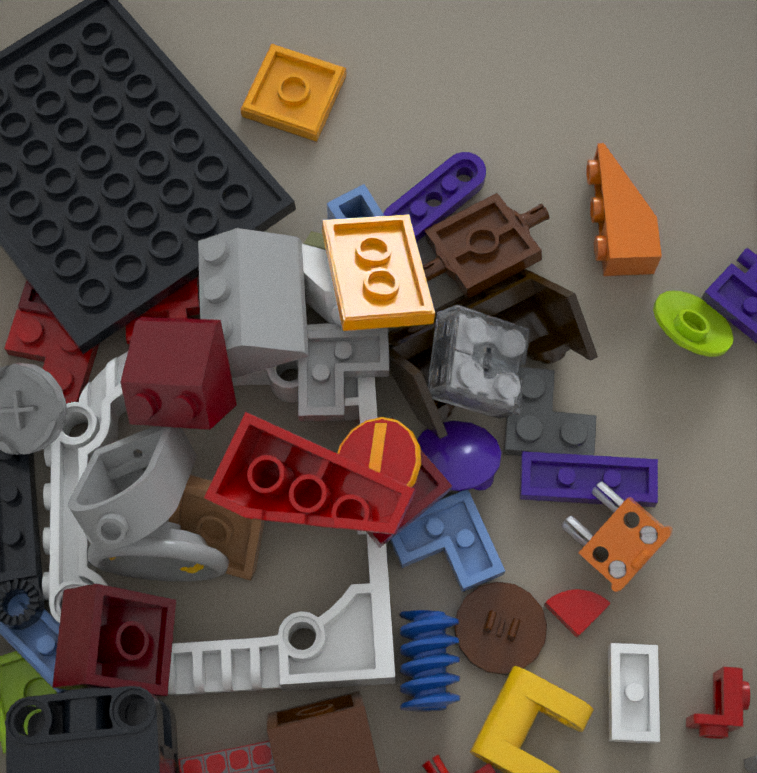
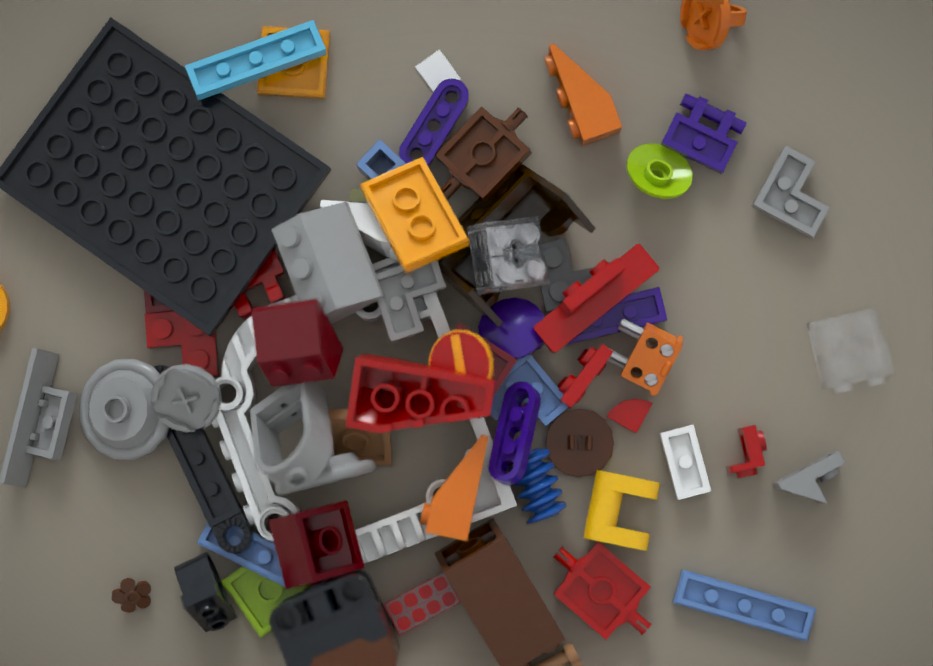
camera: 15 degrees left, 15 degrees up
none -> medium azure plate [185,20,326,100]
none -> white sticker [415,49,461,92]
none -> orange slope [420,435,489,541]
none -> dark purple plate [488,381,541,485]
none -> red bracket [533,244,659,353]
none -> red plate [557,343,613,409]

